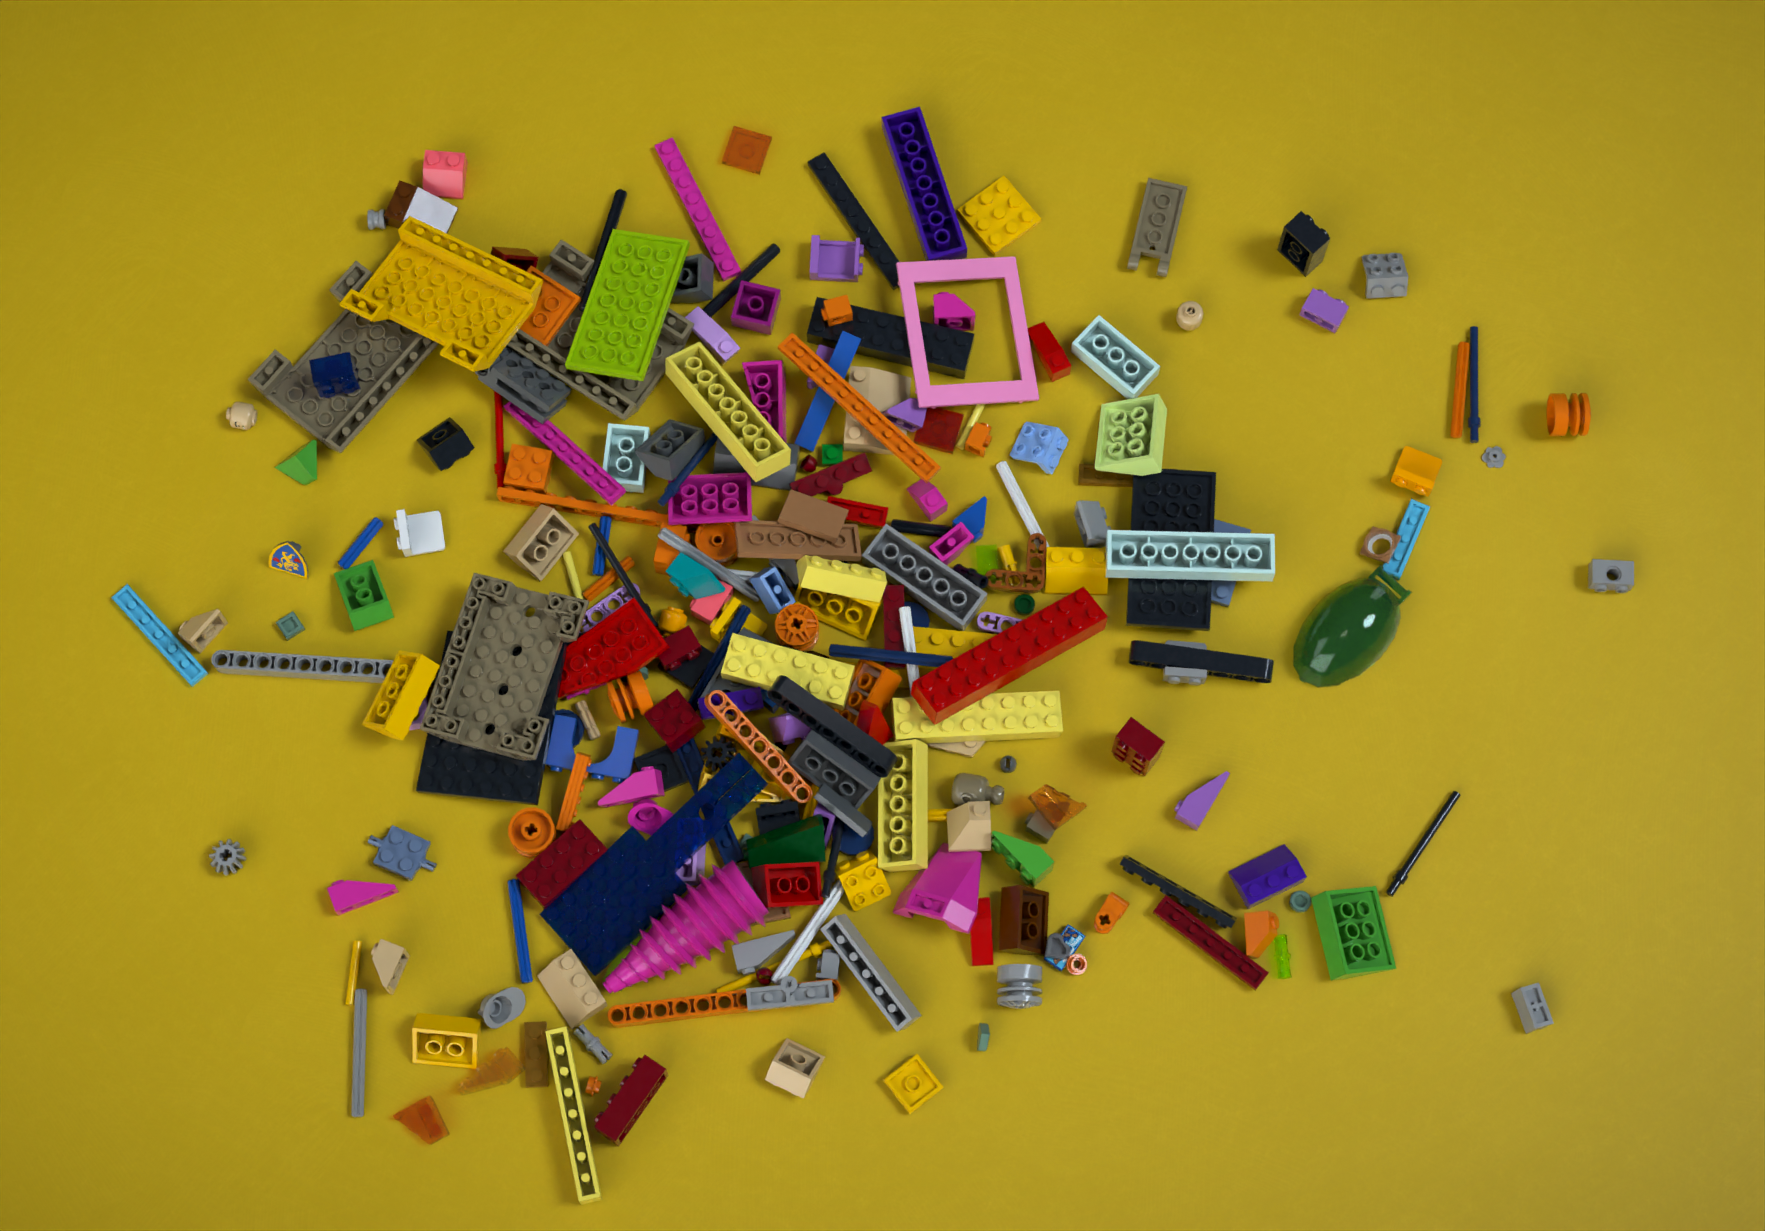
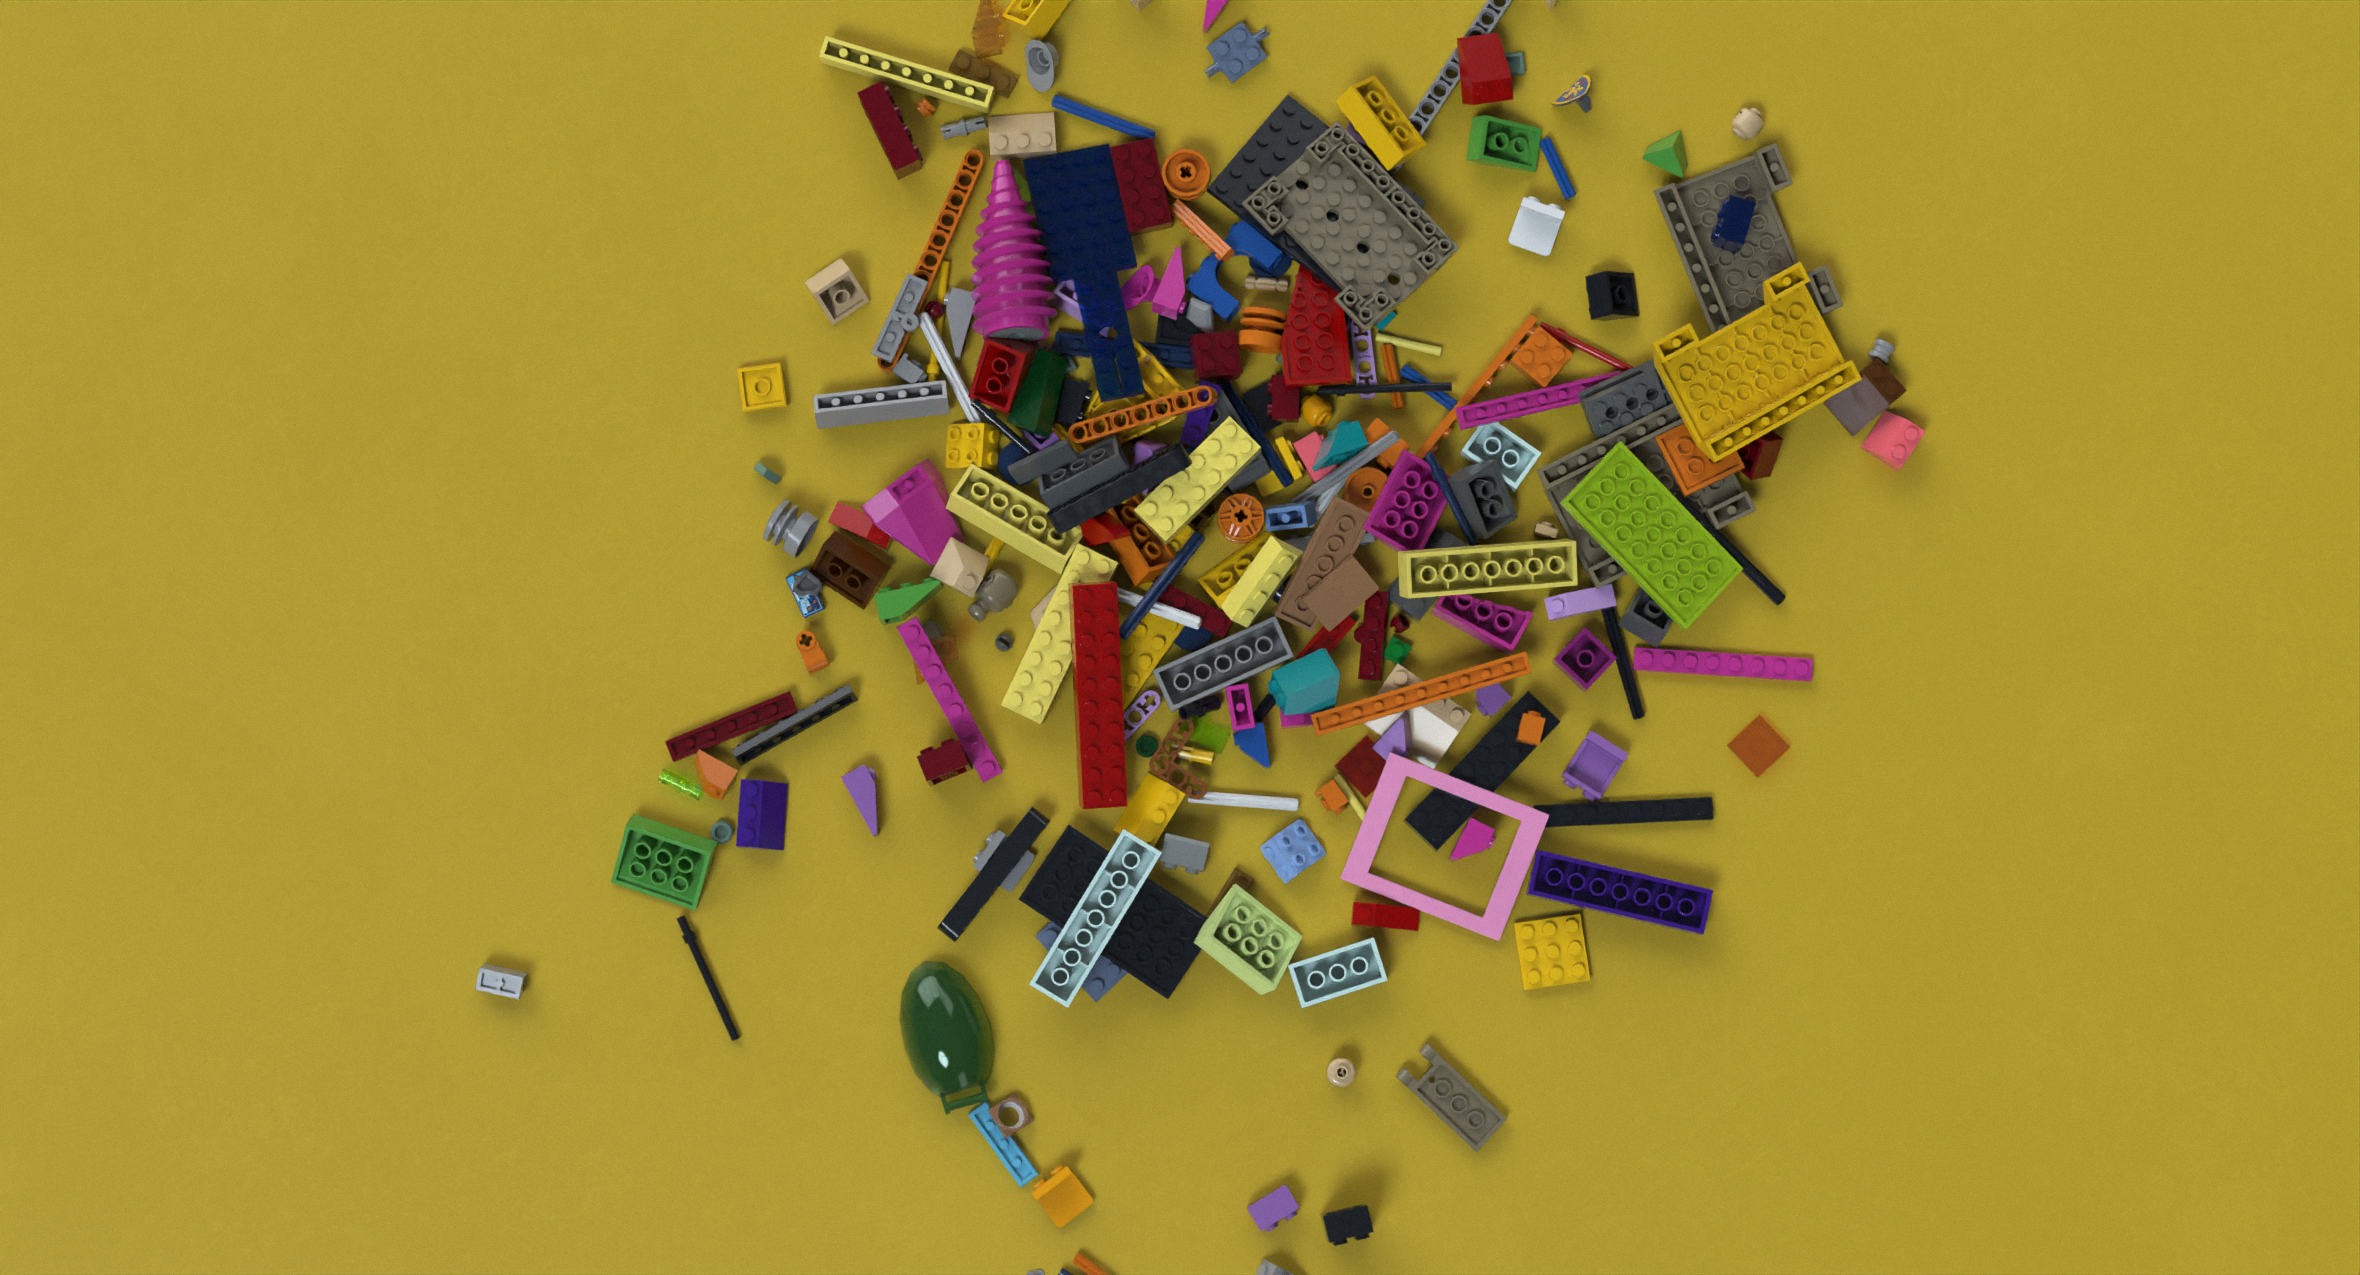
camera: 120 degrees right, 10 degrees up
tan slope [503,504,579,581] -> none
black gear [701,736,737,772] -> none
blue tile [794,331,861,452] -> none
orange plate [1066,953,1087,975] -> none
none -> dark pink plate [897,616,1003,783]
none -> light grey piece [1186,297,1214,333]
none -> teal slope [1268,648,1340,715]
none -> red slope [1457,33,1514,105]
none -> tan plate [1533,522,1558,540]

